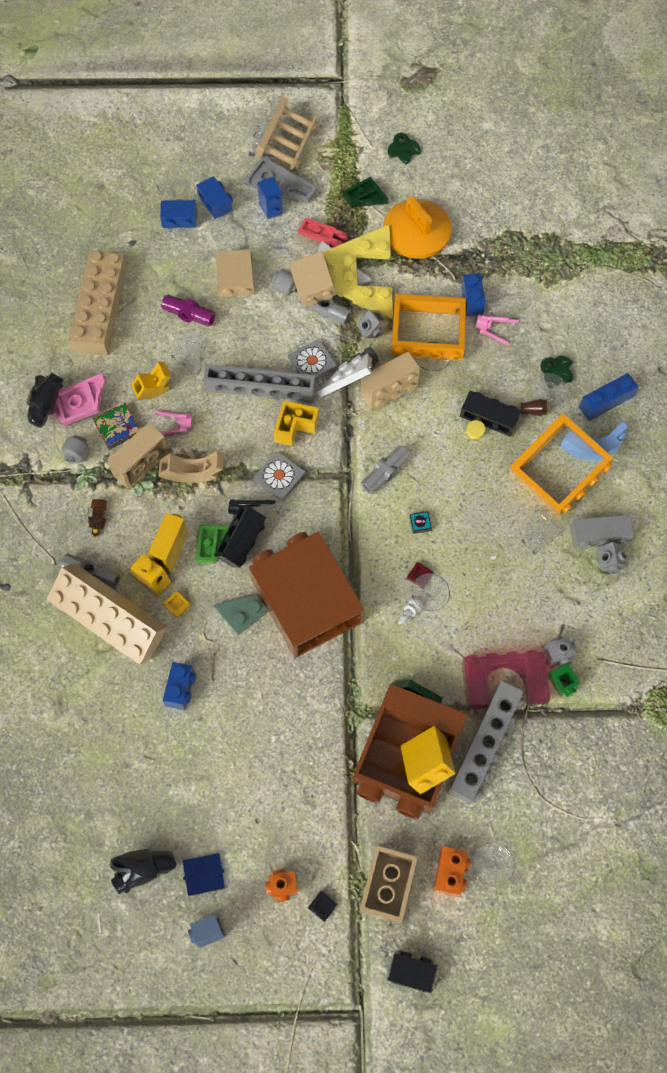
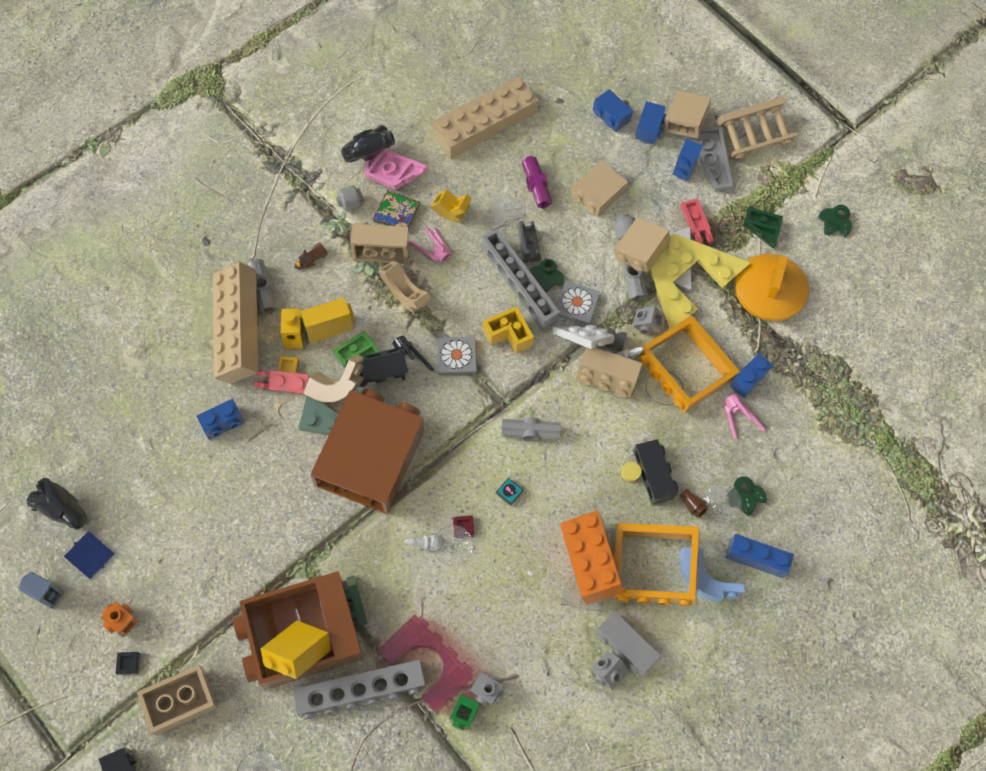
camera: 45 degrees right, 0 degrees up
orange brick [433,846,470,897] -> none
none -> coral hinge [254,370,310,393]
none -> tan arch [304,354,364,402]
none -> dark grey hinge [518,221,541,263]
none -> dark green plate [529,259,564,292]
none -> orange brick [560,510,626,605]
none -> white bar [616,347,644,360]
none -> tan brick [665,91,711,139]

